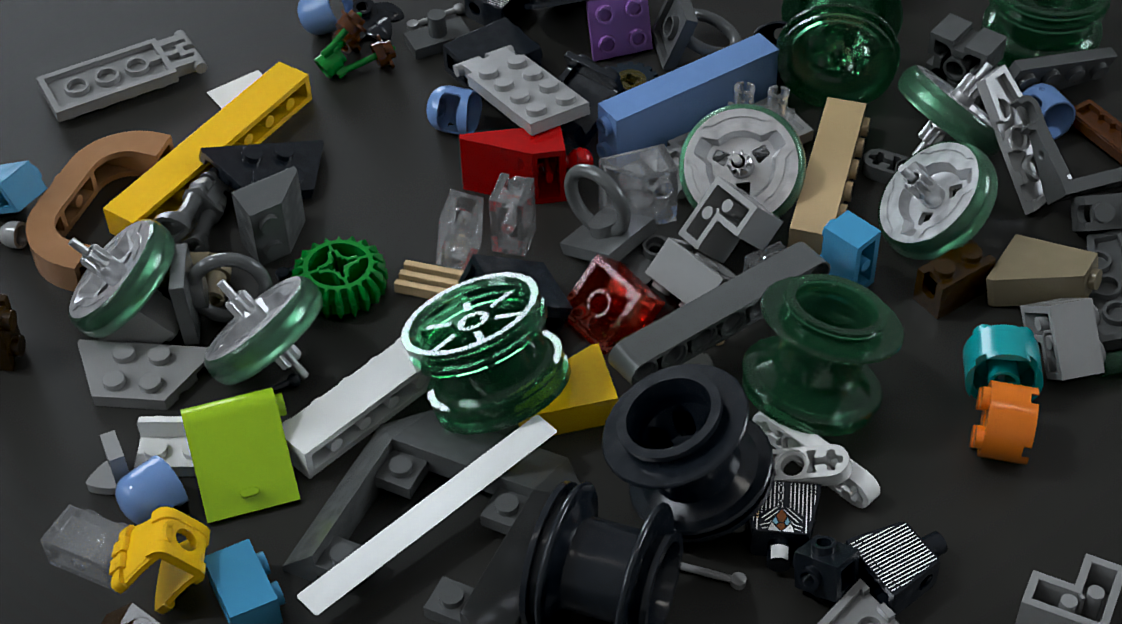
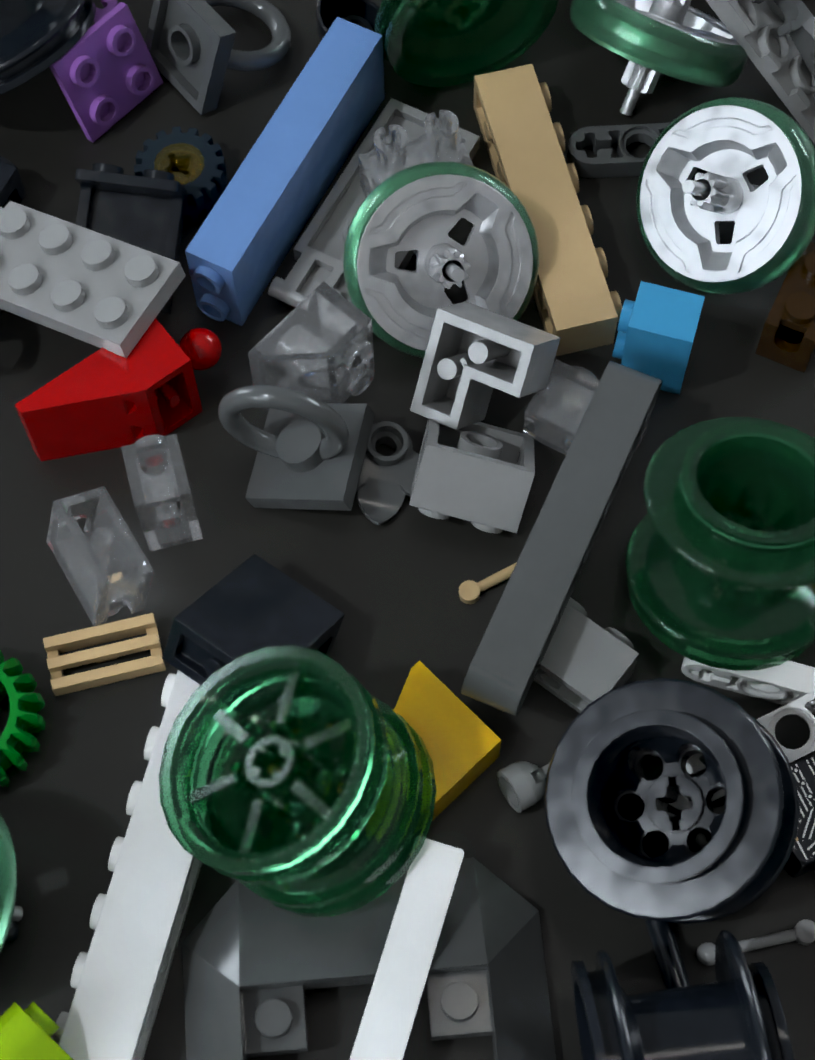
camera: 30 degrees left, 20 degrees up
clear red slope [566,254,666,355] -> none

